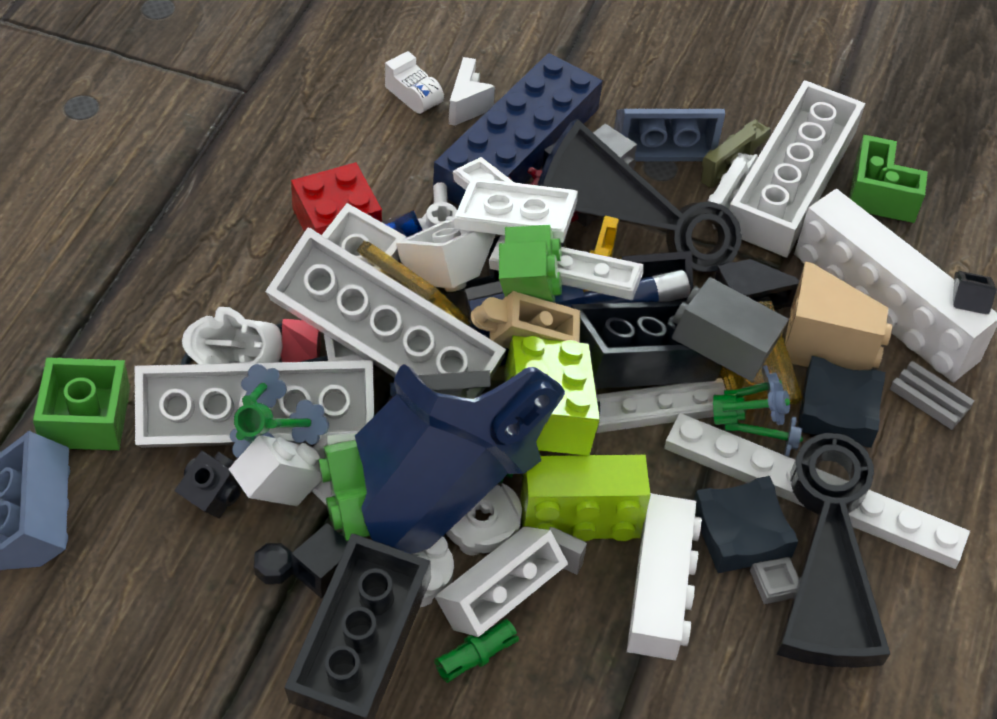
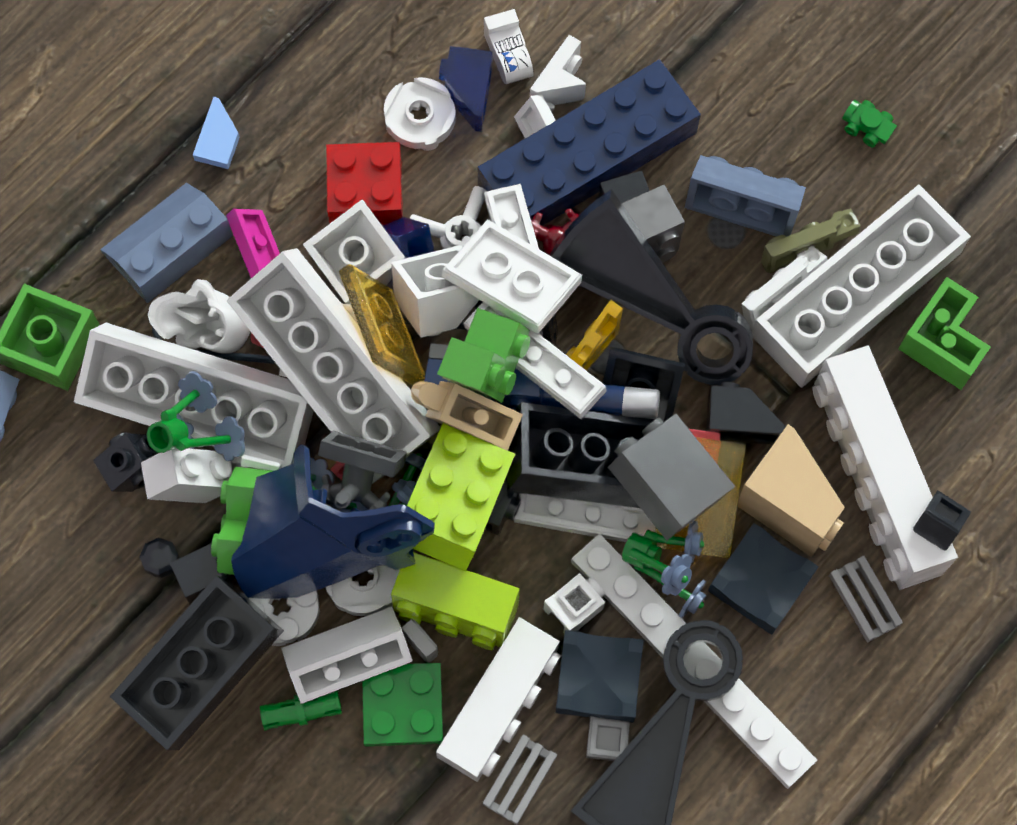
camera: 25 degrees right, 20 degrees up
none -> sand blue slope [100,183,233,303]
none -> light blue tile [193,97,240,169]
none -> dark pink hinge [226,209,280,278]
none -> green plate [362,663,443,747]
none -> white plate [384,77,456,151]
none -> clear blue slope [439,46,493,132]
none -> light grey tile [483,735,557,825]
none -> white tile [514,95,556,138]
none -> white window [543,573,605,634]
none -> green piece [842,100,897,148]

